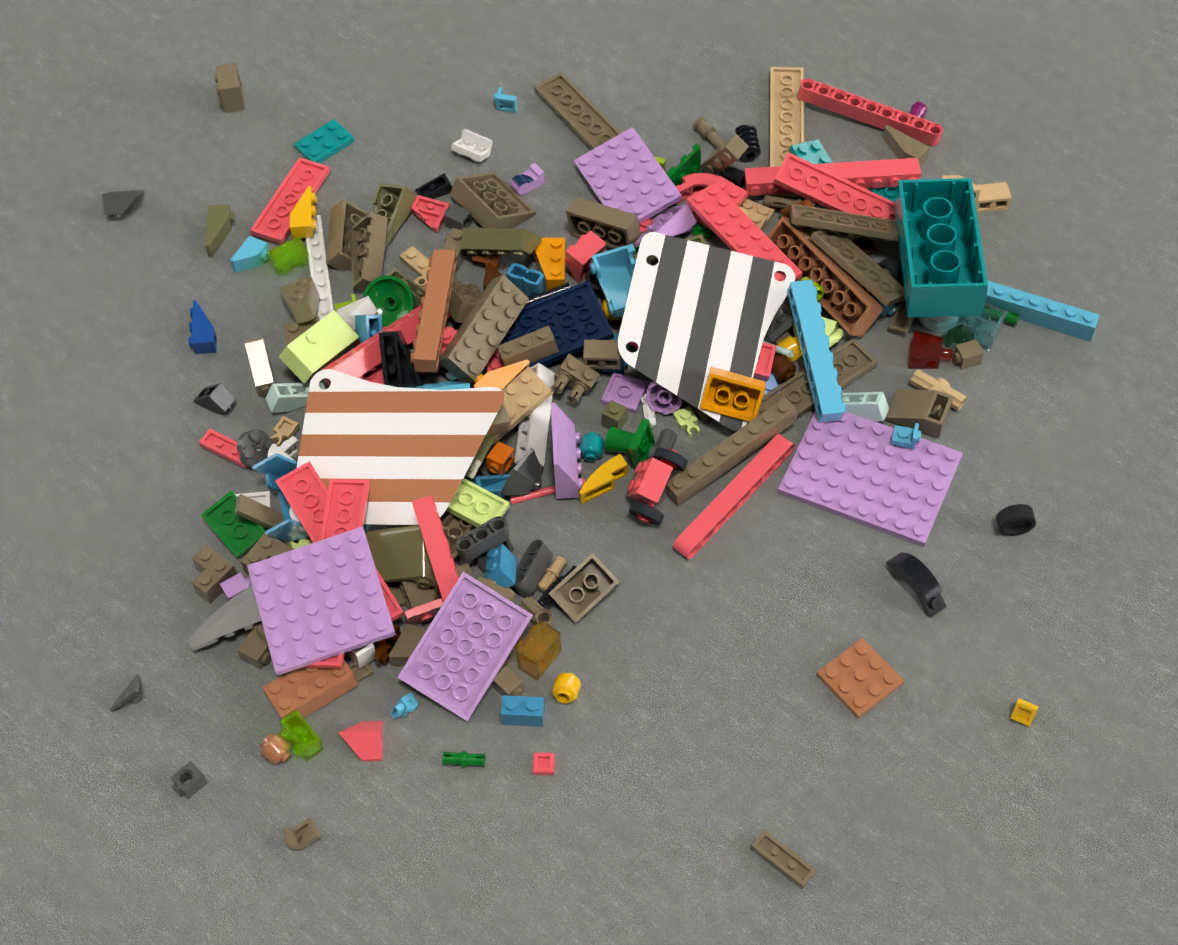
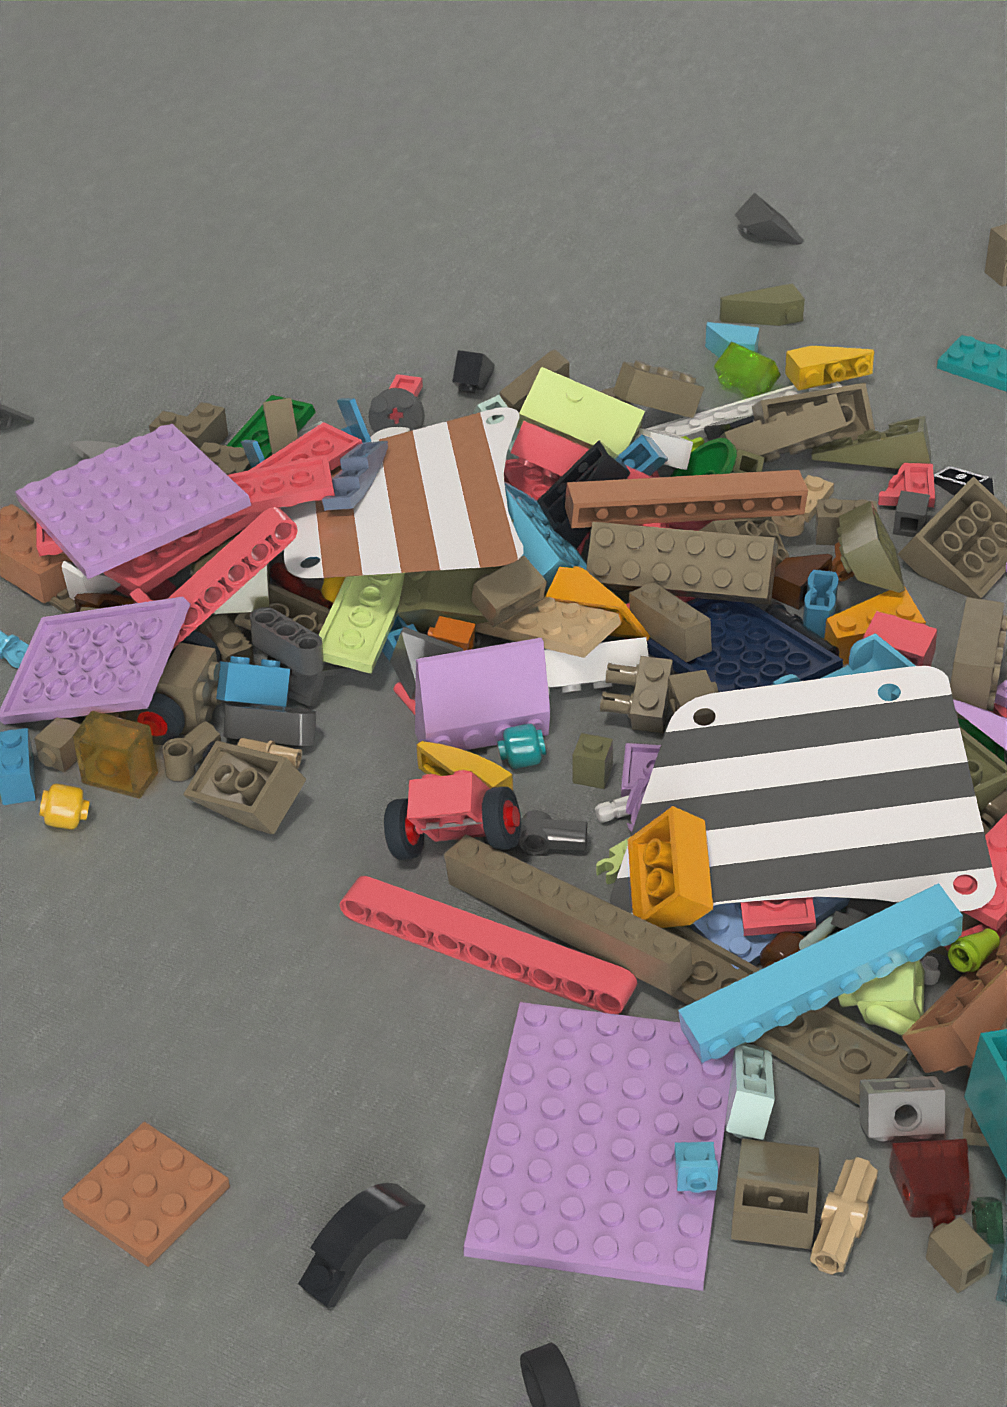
camera: 75 degrees right, 15 degrees down
blue slope [189,300,217,354] -> none
coral plate [250,157,330,245] -> none
green plant [605,418,655,469] -> none
none -> sand blue slope [322,441,388,511]
none -> black slope [704,415,755,441]
none -> light grey brick [860,1076,945,1141]

